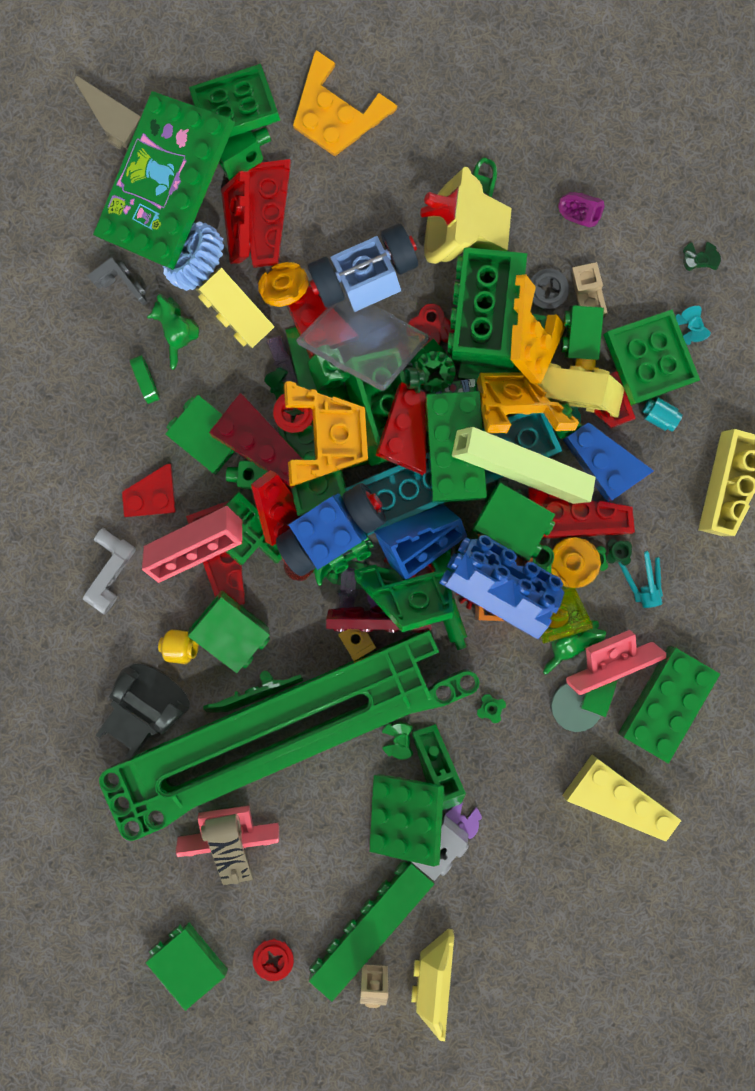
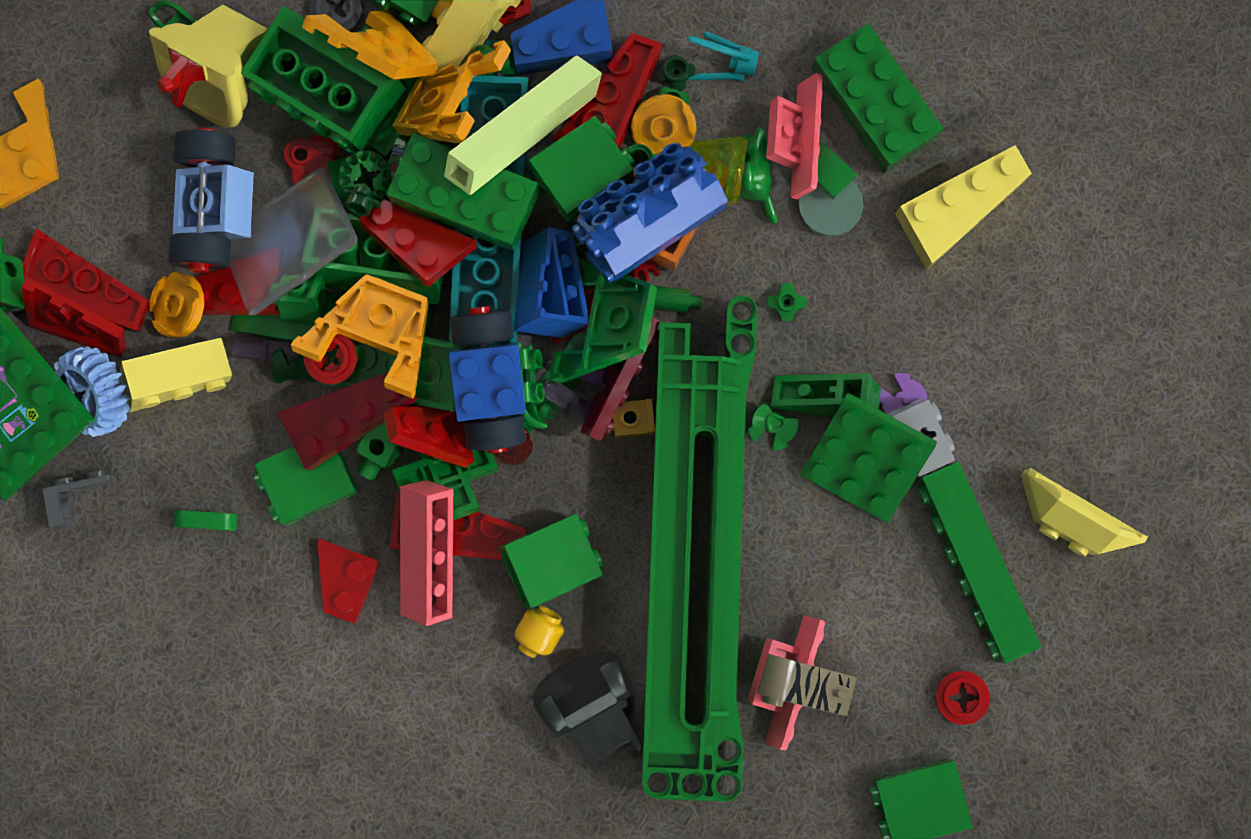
camera: 60 degrees left, 5 degrees down
light grey beam [83,528,136,615] -> none
green animal [147,293,200,370] -> none
green piece [203,671,303,713] -> none
tan slope [360,965,388,1008] -> none

